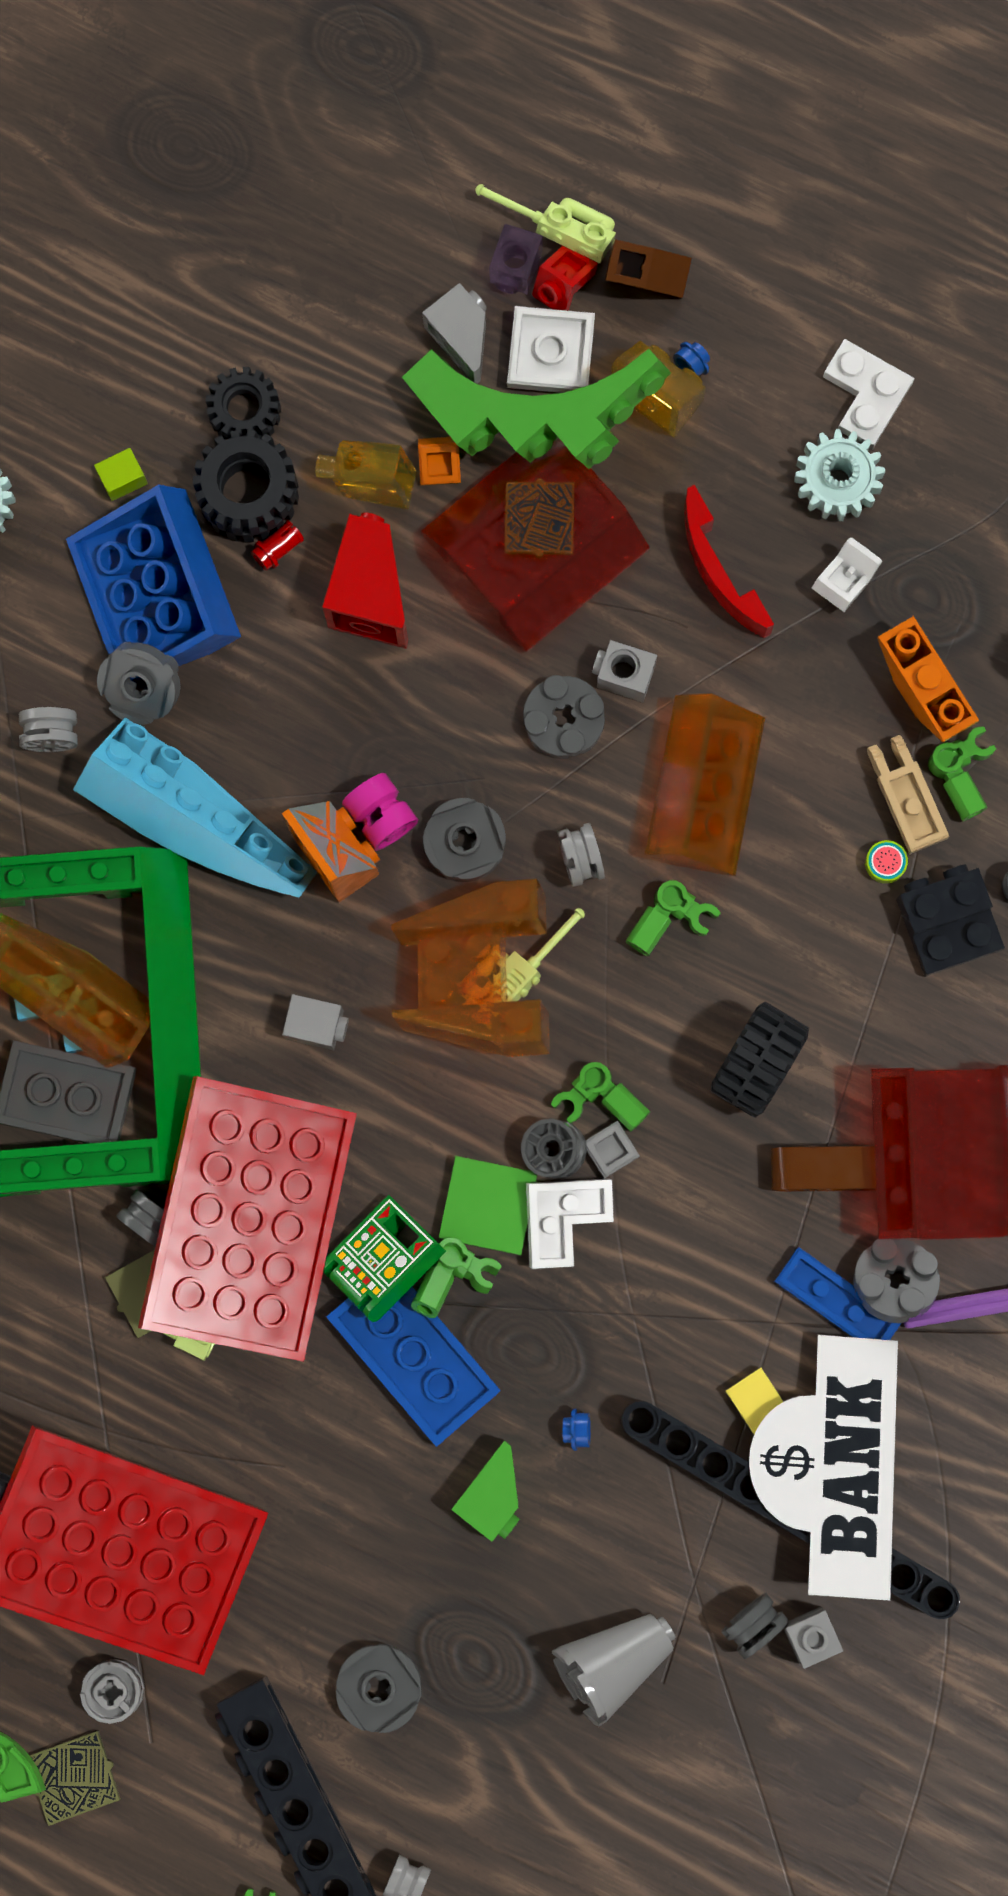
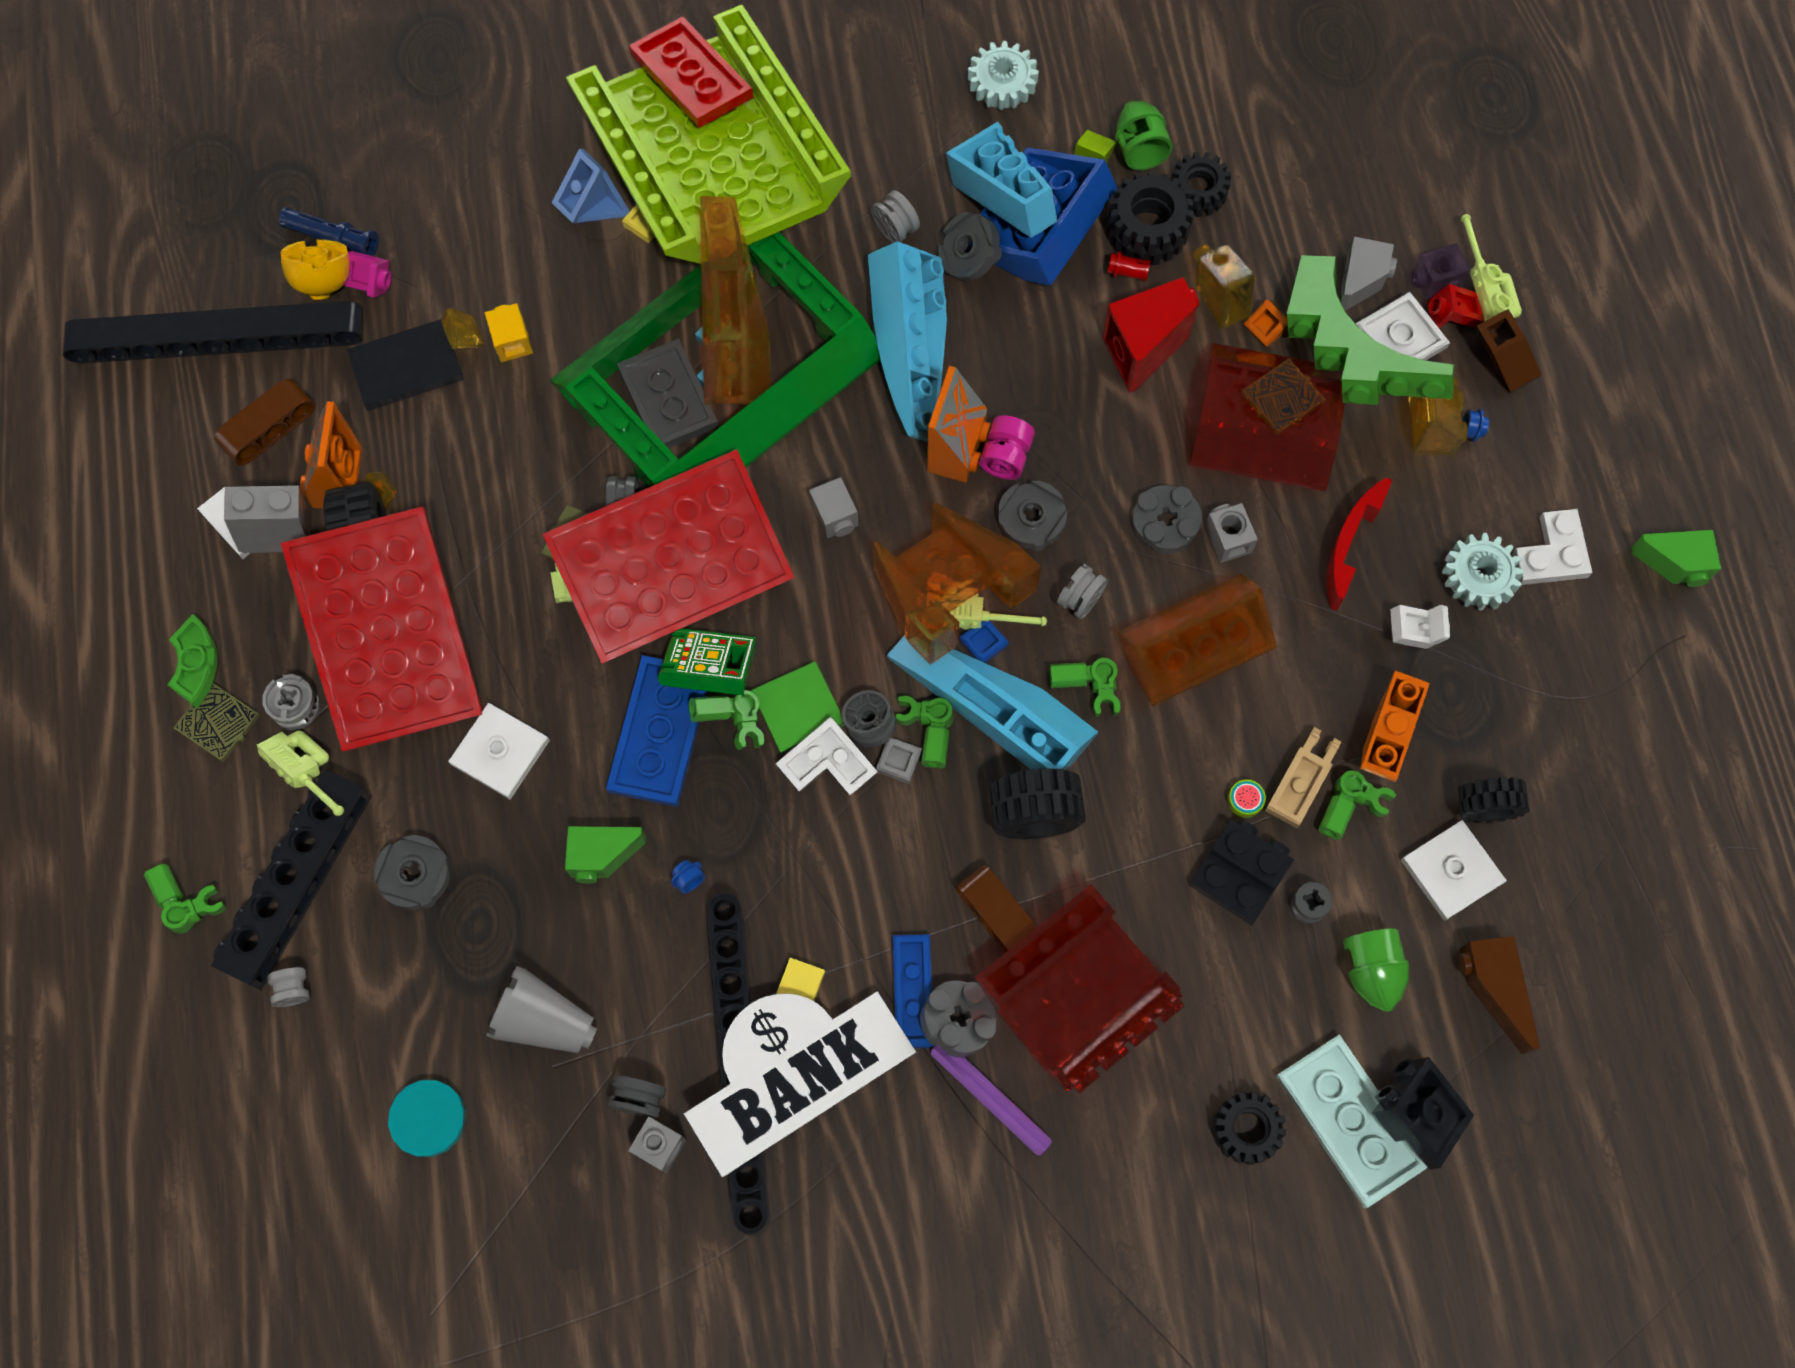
camera: 50 degrees right, 10 degrees down
none -> yellowish green piece [257,730,344,816]
none -> teal tile [388,1080,466,1157]
none -> white plate [448,703,550,800]
none -> medium azure wedge [887,629,1098,770]
none -> medium azure wedge [946,122,1058,238]
none -> blue tile [959,620,1009,663]
none -> bright green helmet [1115,101,1173,170]
none -> bright green slope [1631,530,1721,587]

